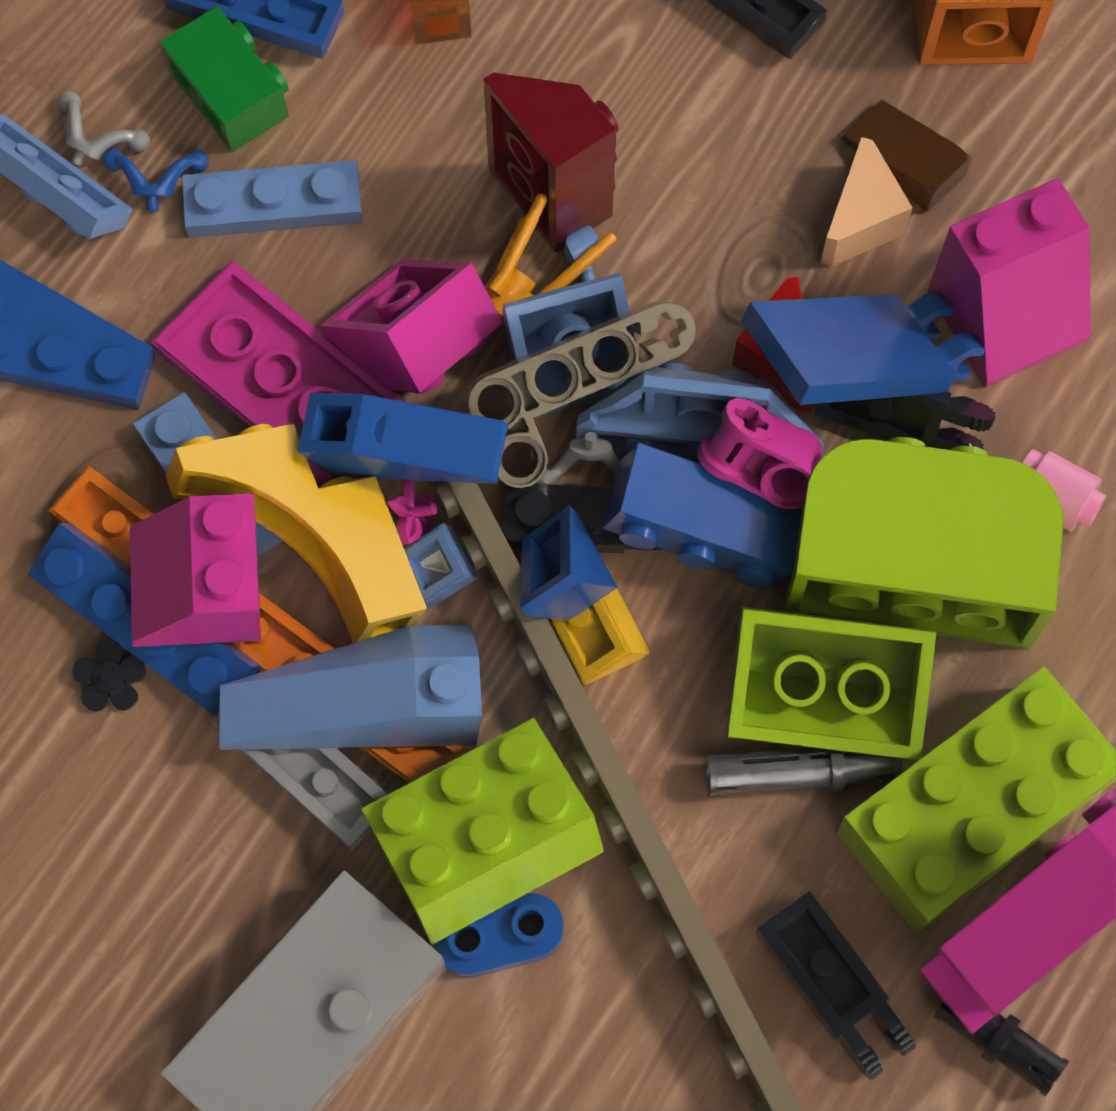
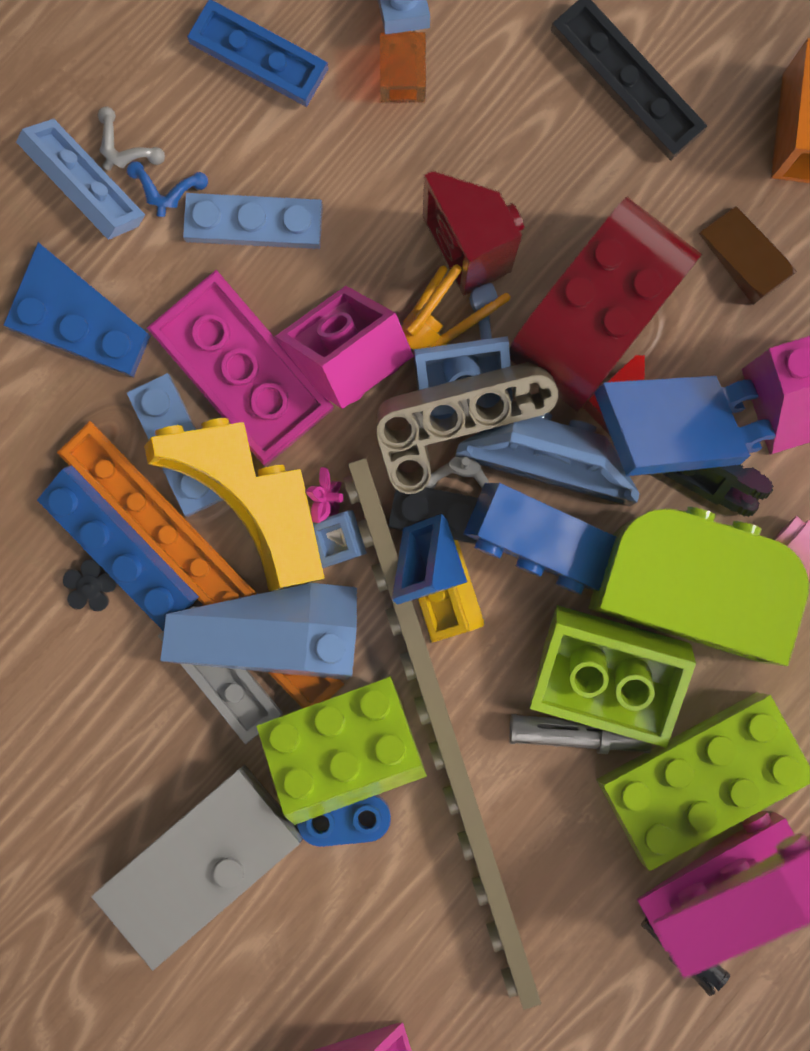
camera: 10 degrees right, 15 degrees up
dark pink slope [130,494,261,647] -> none
green brick [160,5,289,153] -> none
blue slope [297,393,508,484] -> none
dark pink piece [697,398,822,509] -> none
black hinge [755,891,916,1080] -> none
light nougat slope [820,137,912,267] -> none
none -> dark red brick [510,197,702,412]

